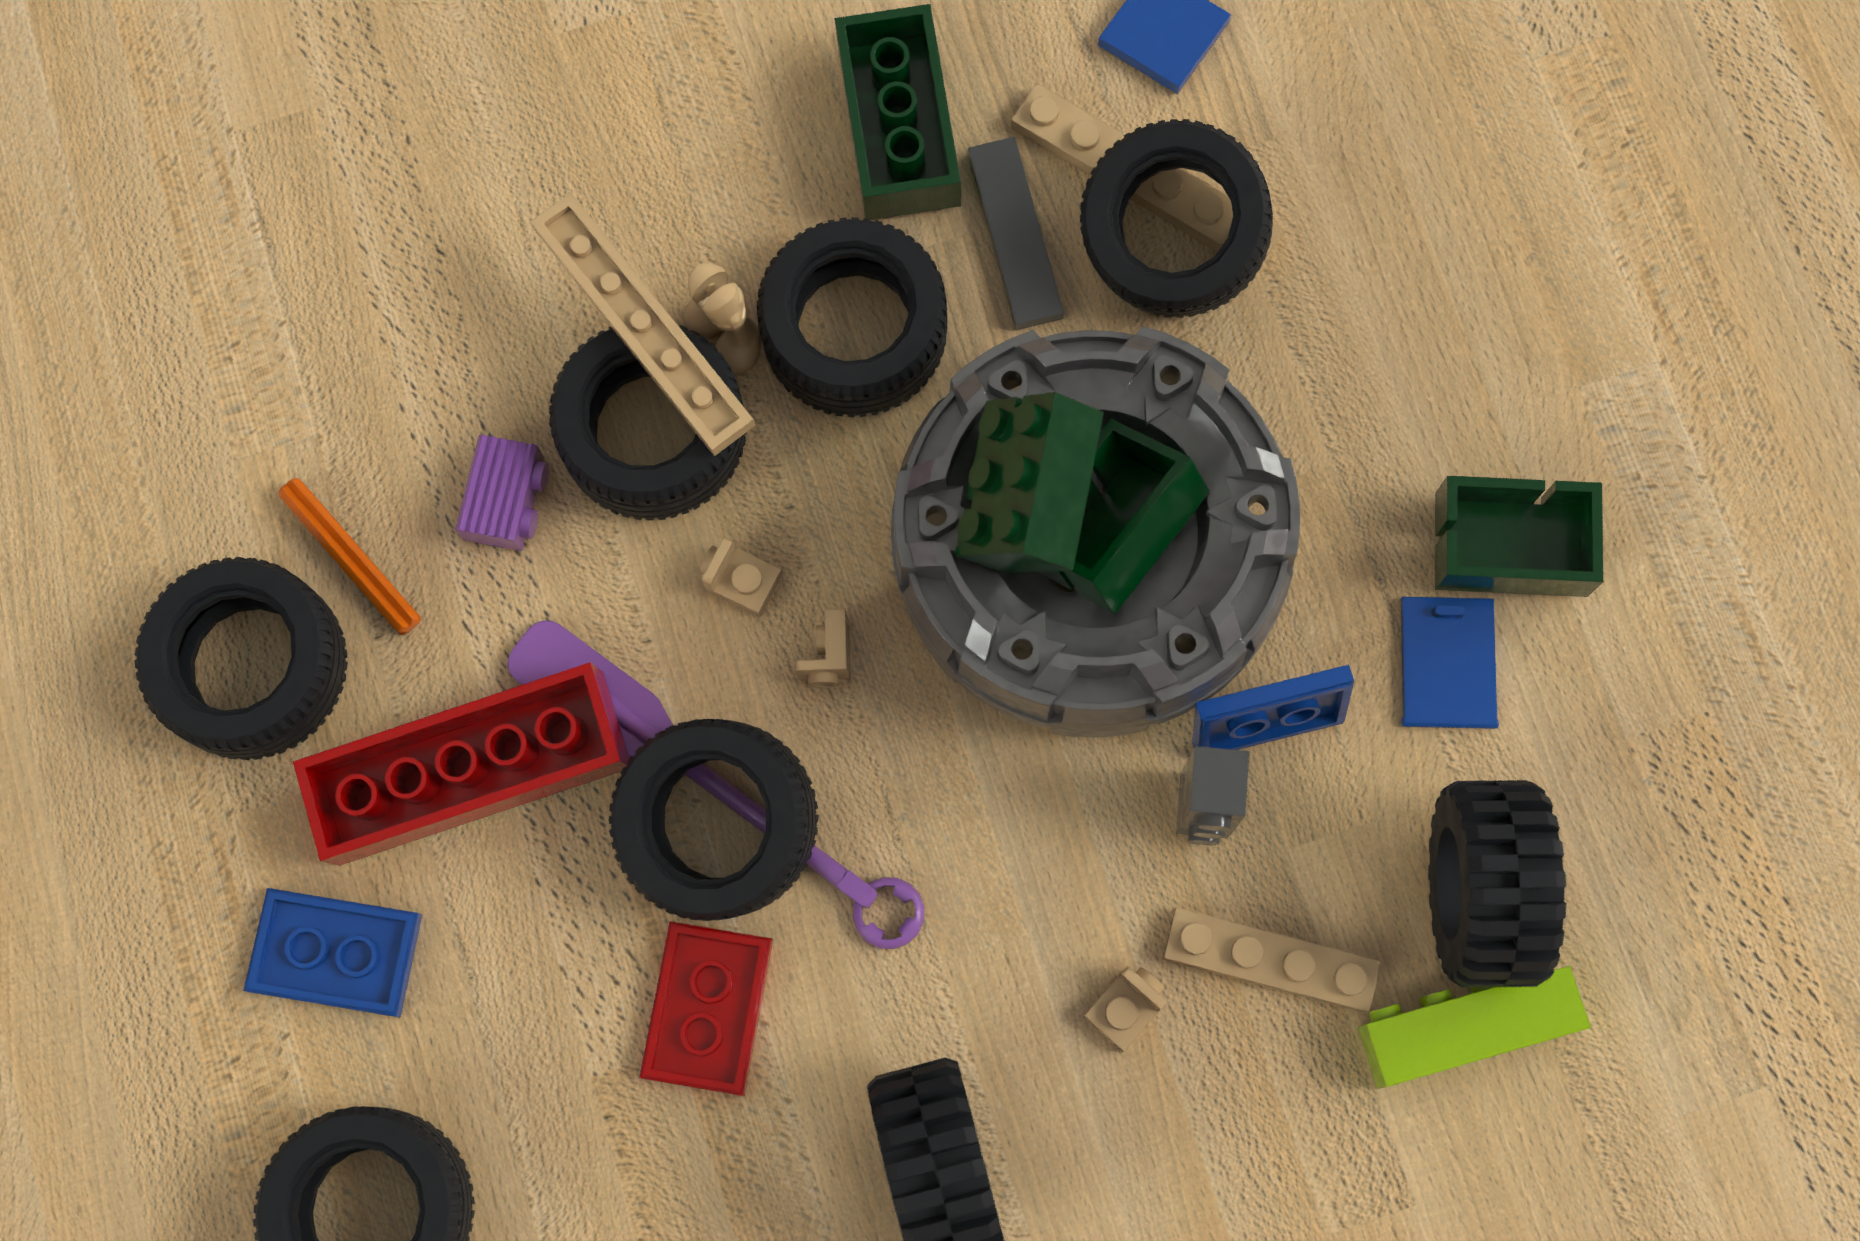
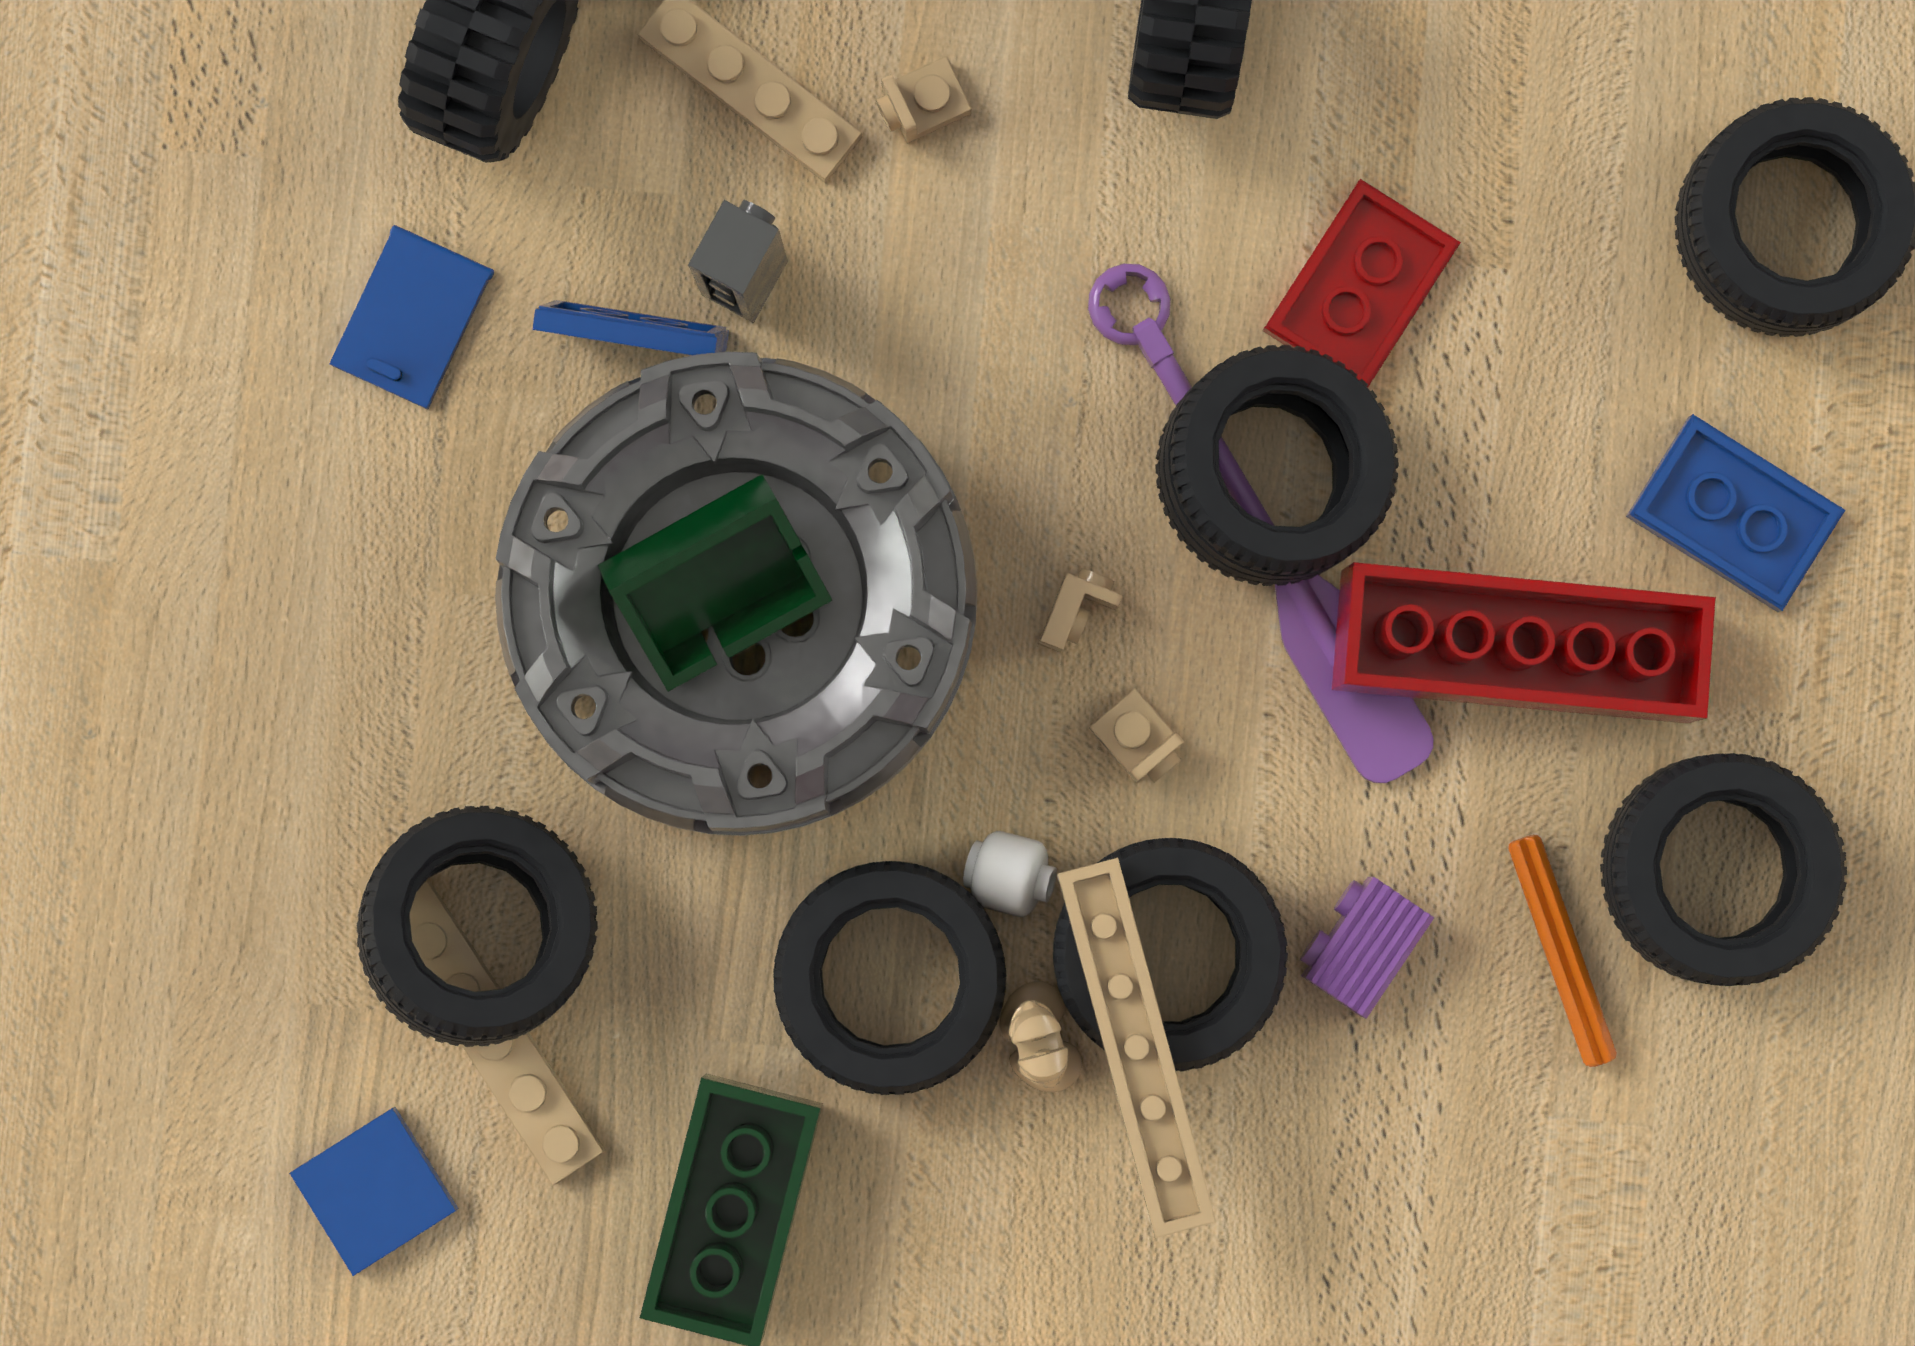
camera: 160 degrees left, 10 degrees up
dark green piece [955,392,1104,573] -> none
dark grey tile [968,137,1064,330] -> none
dark green piece [1435,476,1603,597] -> none
none -> white head [963,831,1057,917]

